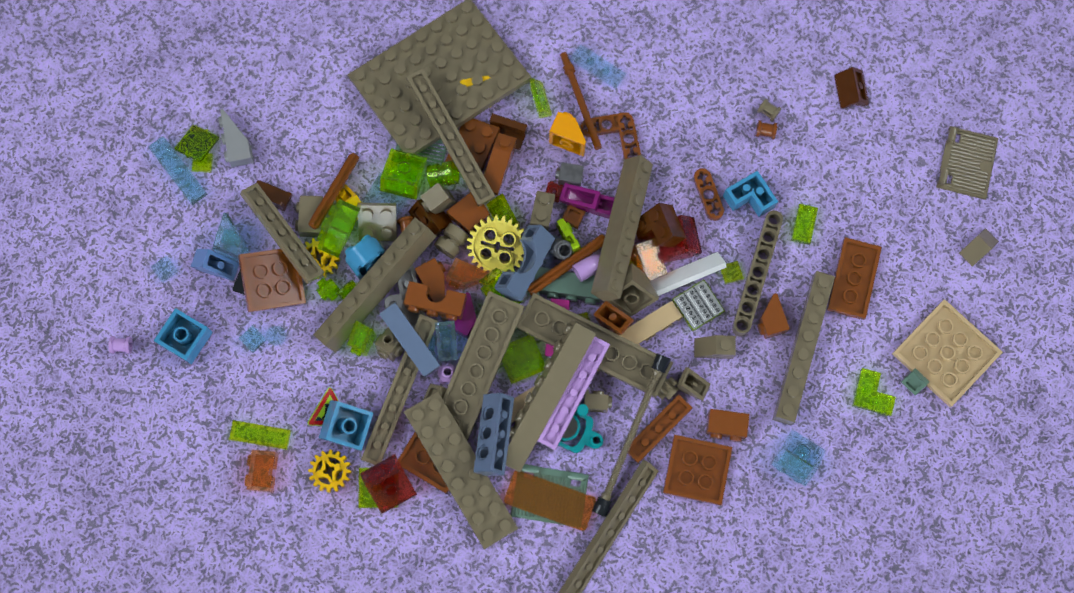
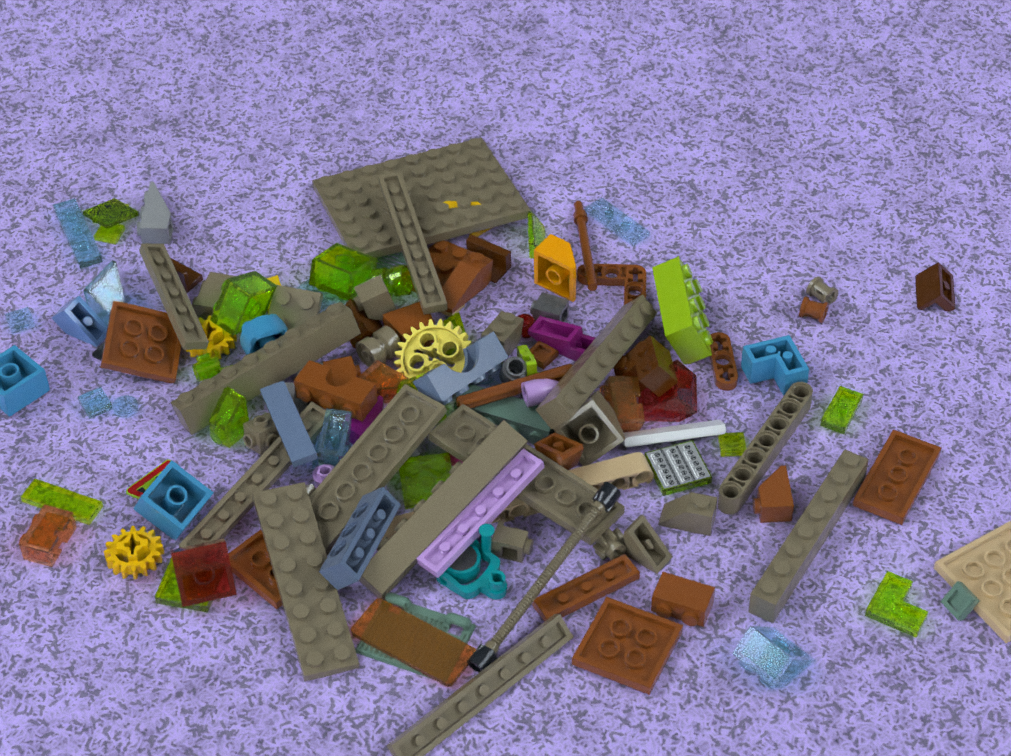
camera: 15 degrees right, 30 degrees down
dark orange axle [308,153,359,229] -> none
none -> lime brick [652,256,713,364]

